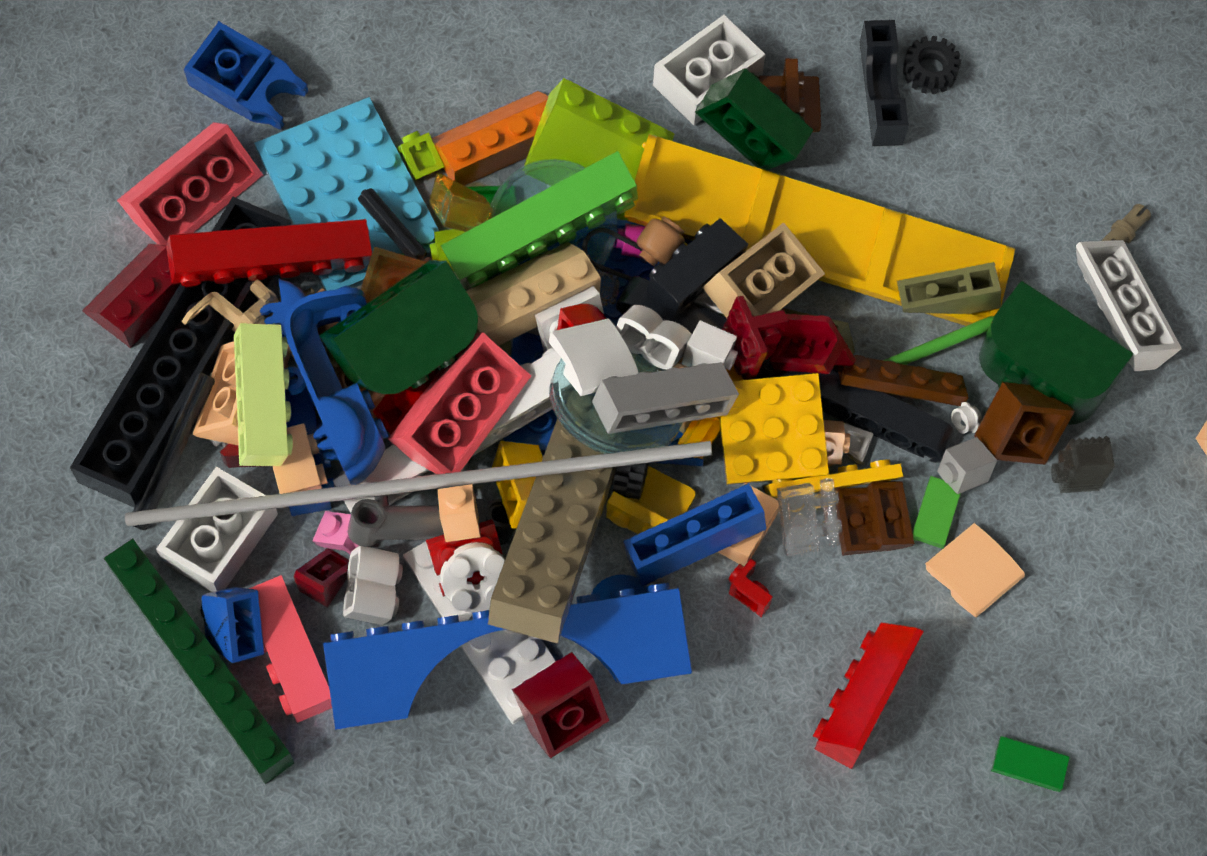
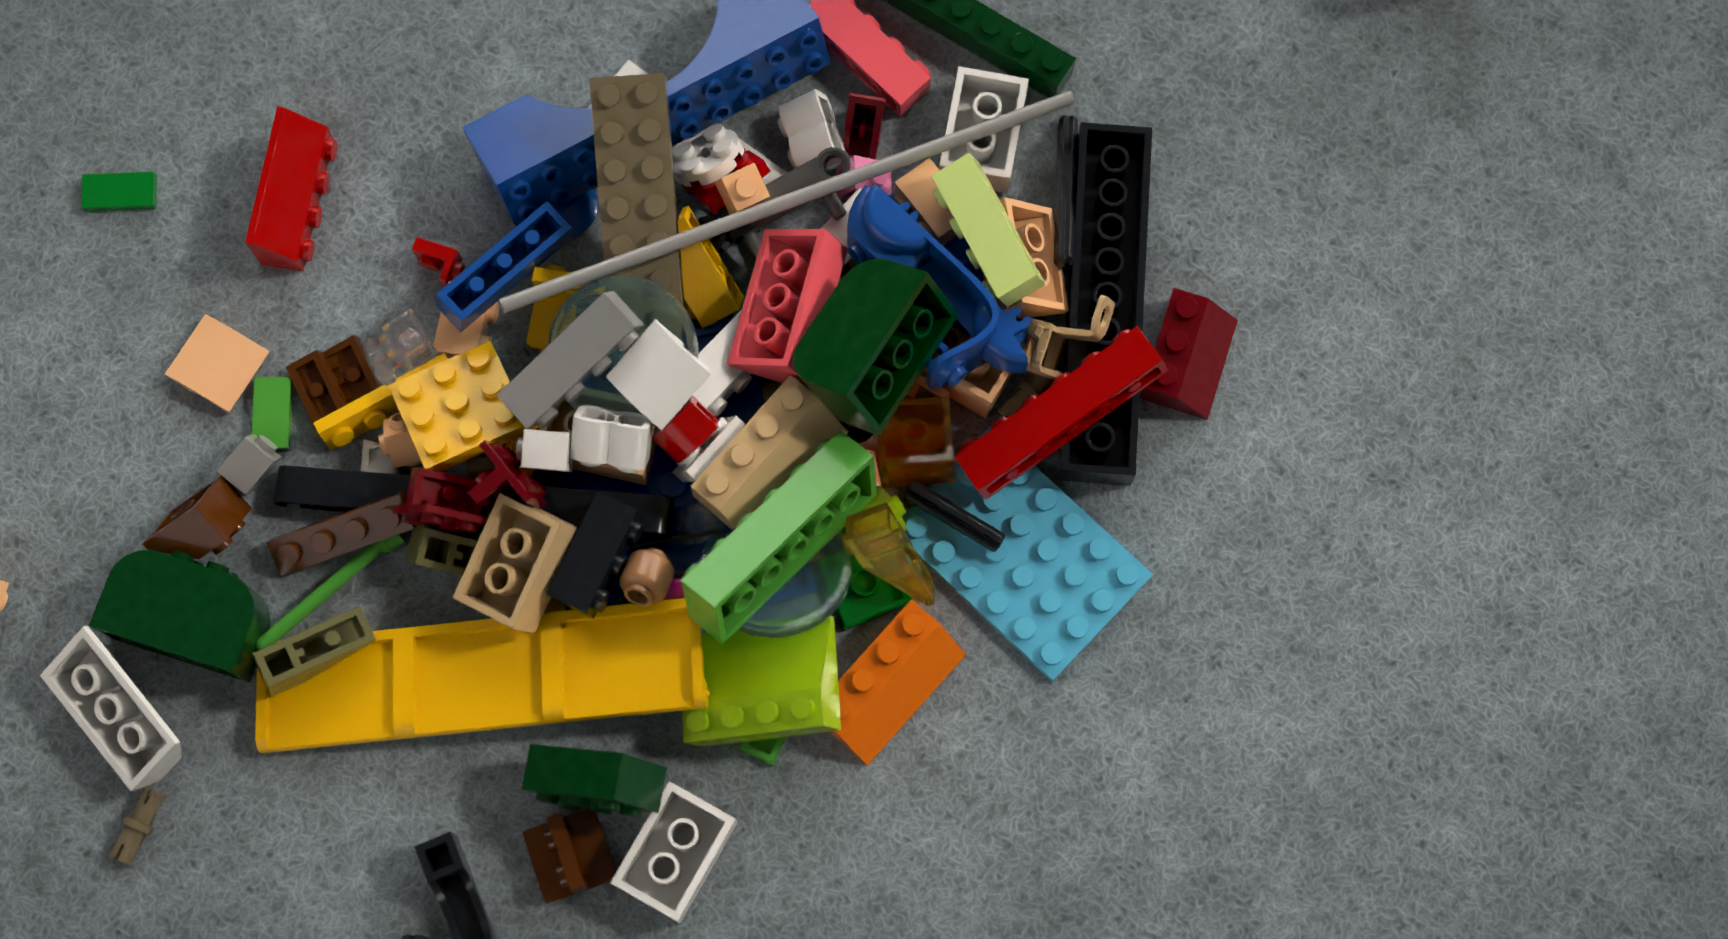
camera: 160 degrees right, 10 degrees up
coral slope [117,122,263,246] -> none
blue brick [184,21,308,130] -> none
blue torso [200,587,264,663] -> none
lime bracket [397,131,444,180] -> none
dark red brick [512,652,609,759] -> none
white plate [951,402,982,434] -> none
clear smoke brick [1051,436,1115,493] -> none

